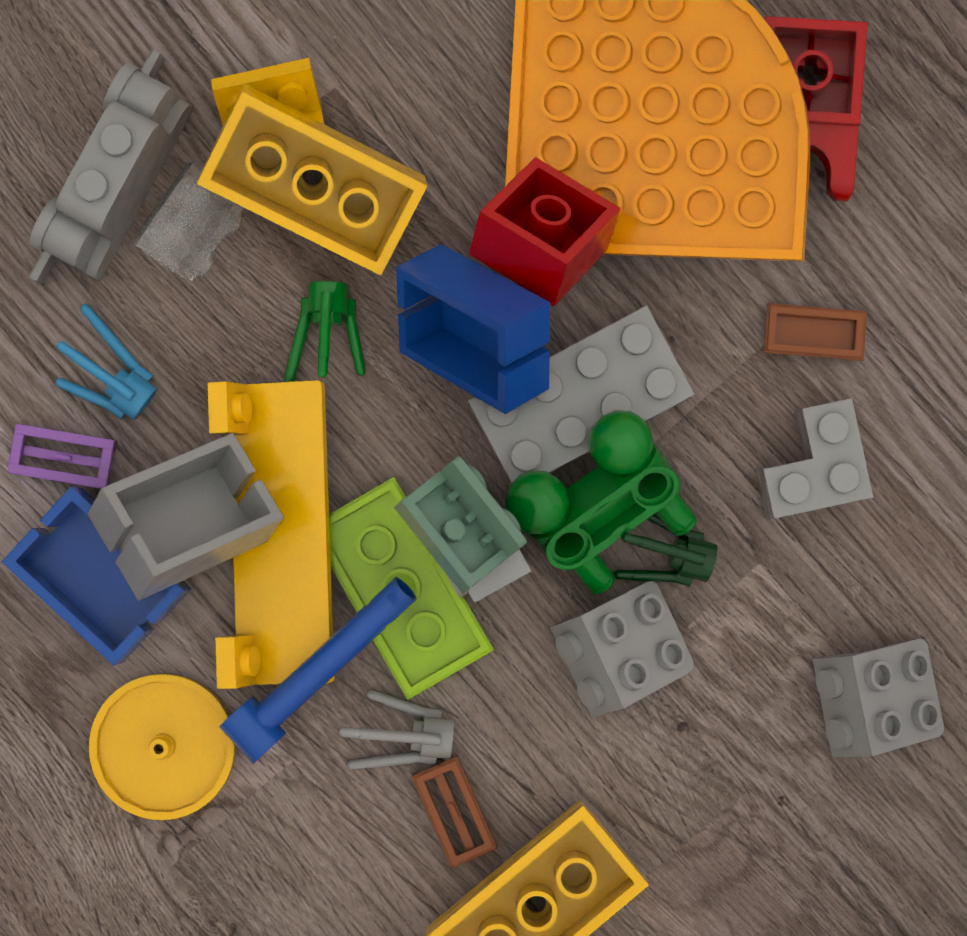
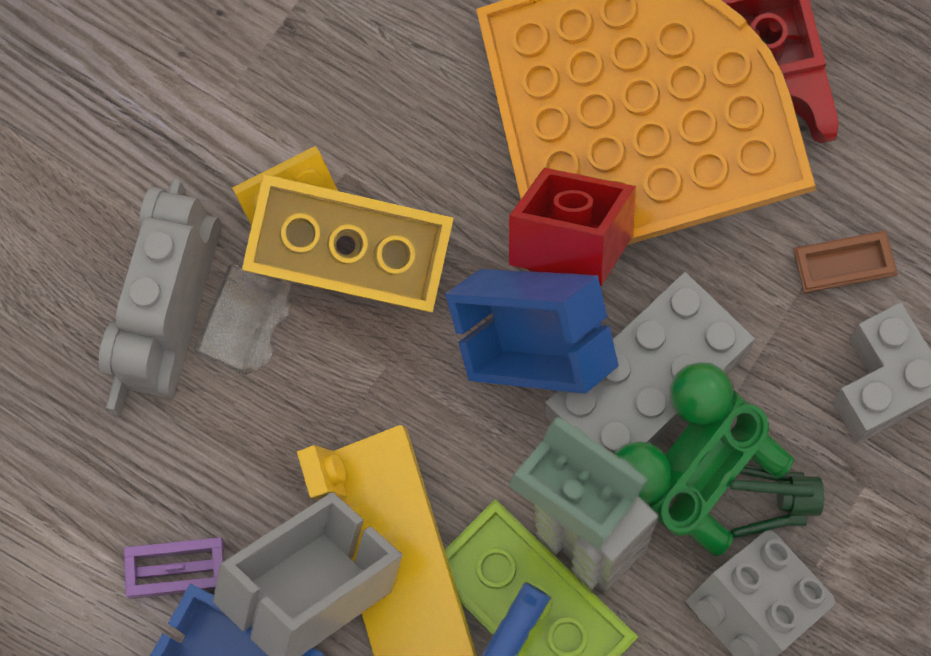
camera: 10 degrees left, 15 degrees down
dark azure plant [55,304,158,420] -> none
green plant [283,281,365,382] -> none

